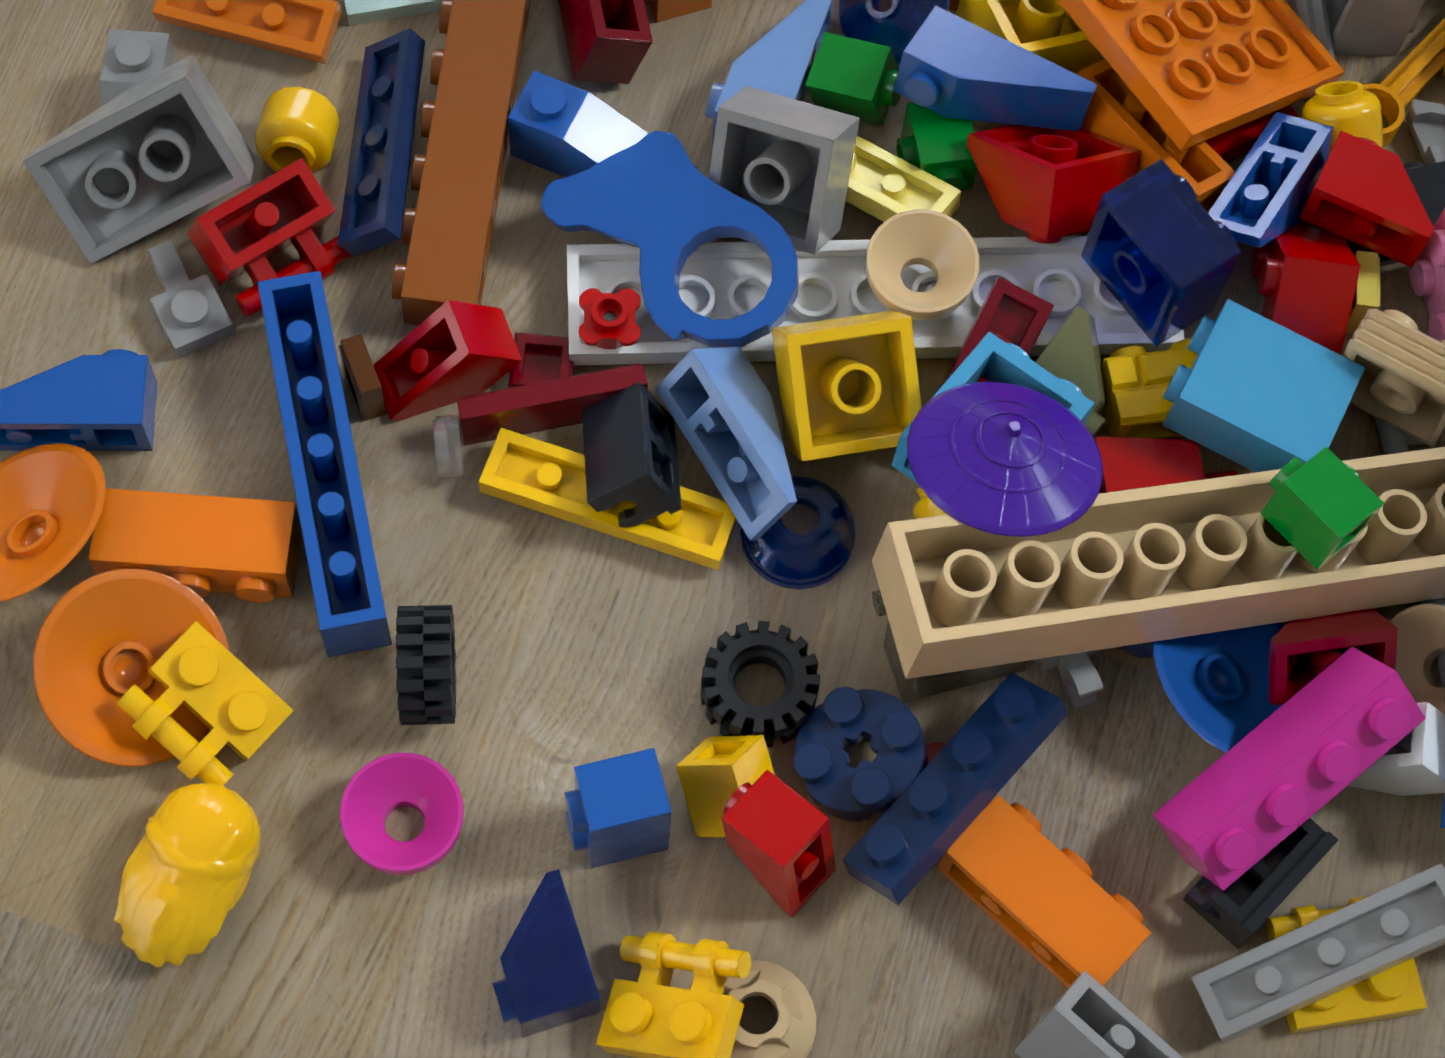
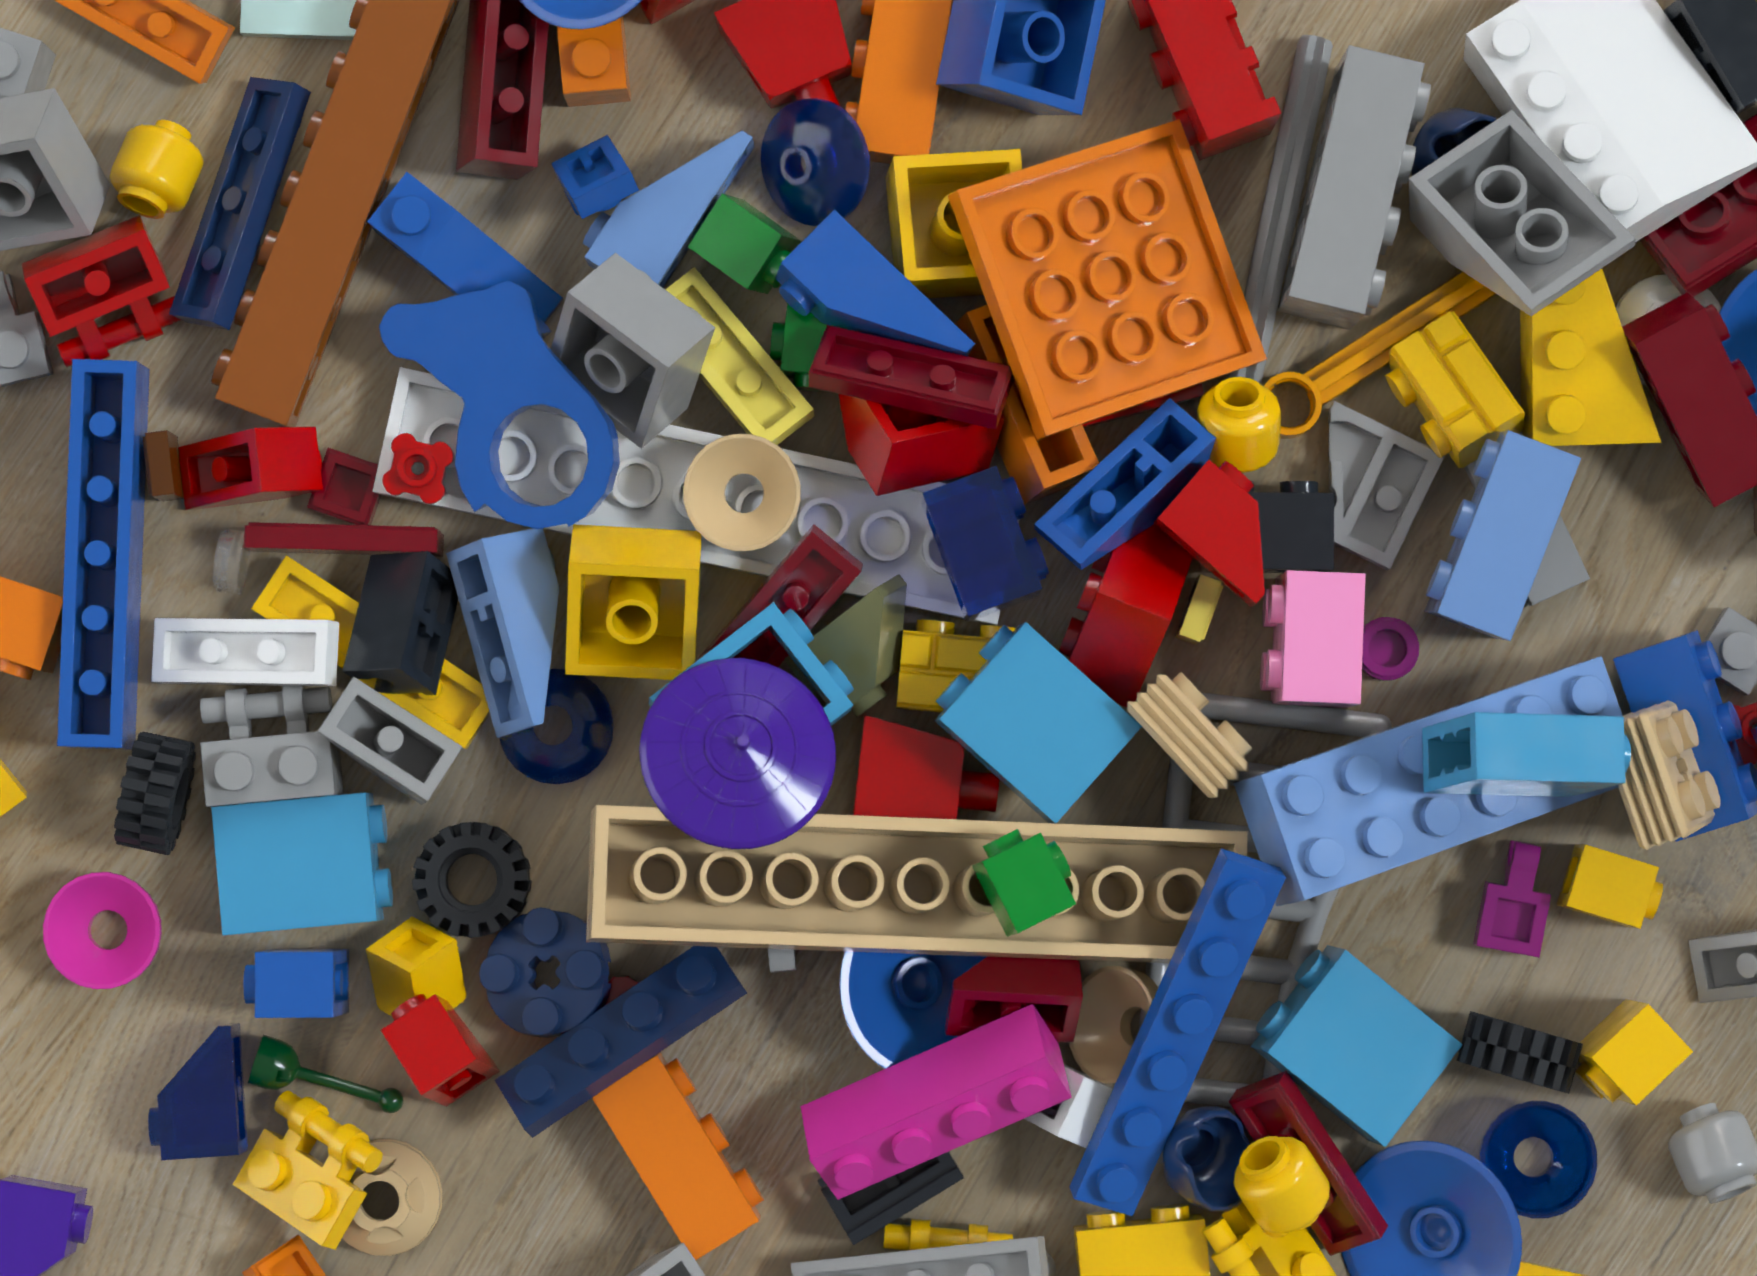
camera: 20 degrees right, 20 degrees up
none -> white plate [151,618,339,686]
none -> light grey brick [200,686,344,807]
none -> dark azure brick [211,792,393,936]
none -> dark green hinge [248,1034,404,1113]
none -> light grey slope [317,677,462,805]
none -> blue bracket [551,135,639,219]
none -> dark red tile [809,325,1013,429]

